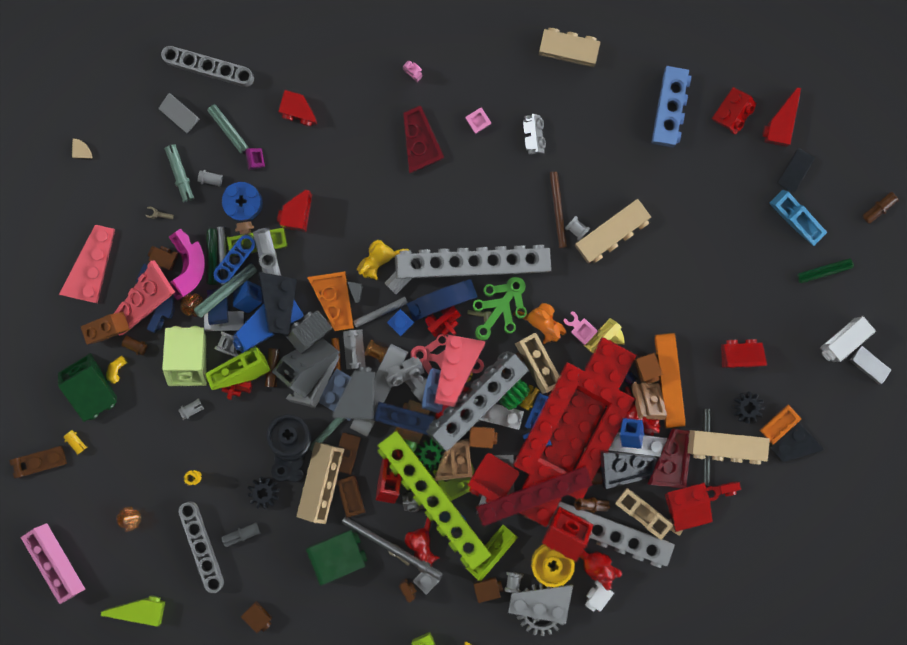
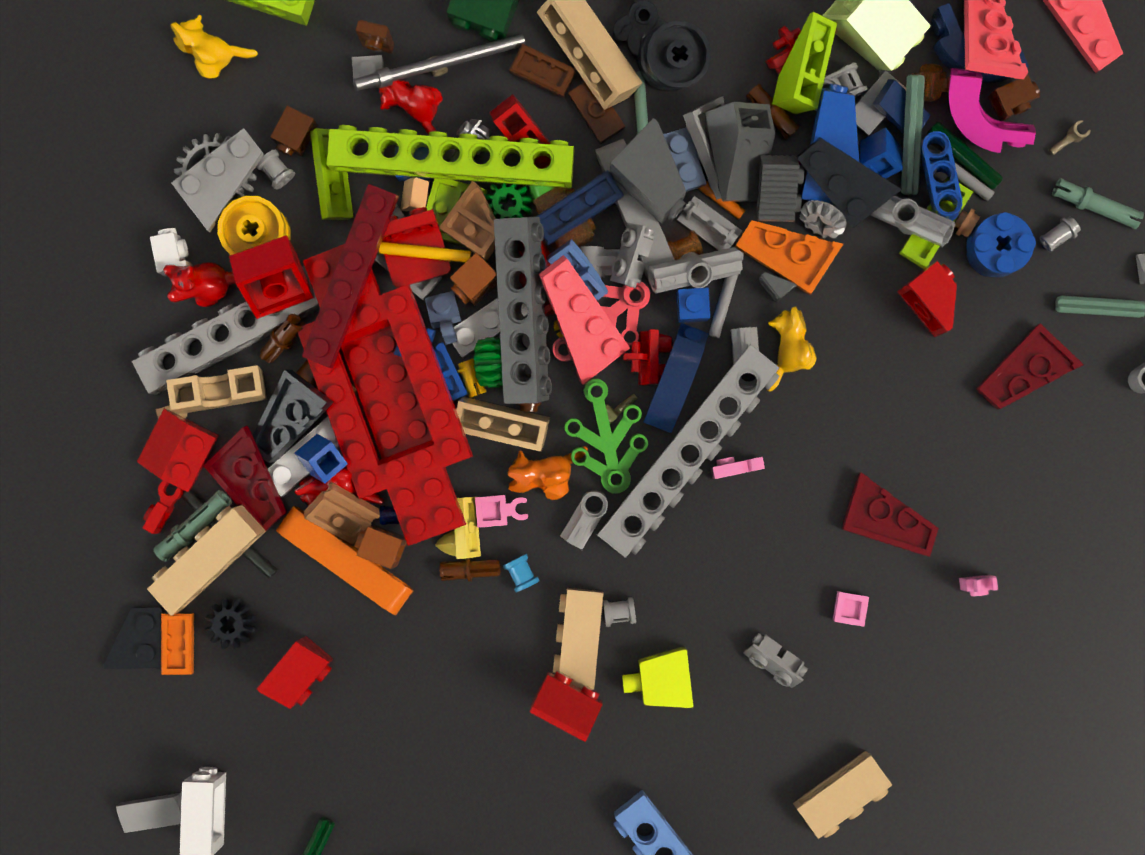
camera: 130 degrees right, 0 degrees up
magenta slope [245,148,265,170] -> none
red slope [278,90,317,127] -> none
reddish brown bar [550,172,567,248] -> none
none -> sand green pin [153,490,232,562]
none -> yellow bar [379,242,471,263]
none -> light nougat slope [400,177,429,211]
none -> sand blue plate [425,291,461,345]
none -> reddish brown axle [440,558,501,582]
none -> dark azure bush [503,554,540,593]
none -> red slope [530,671,603,742]
none -> light grey piece [560,489,608,549]
none -> neon yellow torso [622,647,693,708]
none -> light grey piece [648,247,743,293]
none -> bright pink plate [710,457,765,479]
none -> light grey gear [799,200,847,238]
none -> dark red wing [976,323,1084,410]

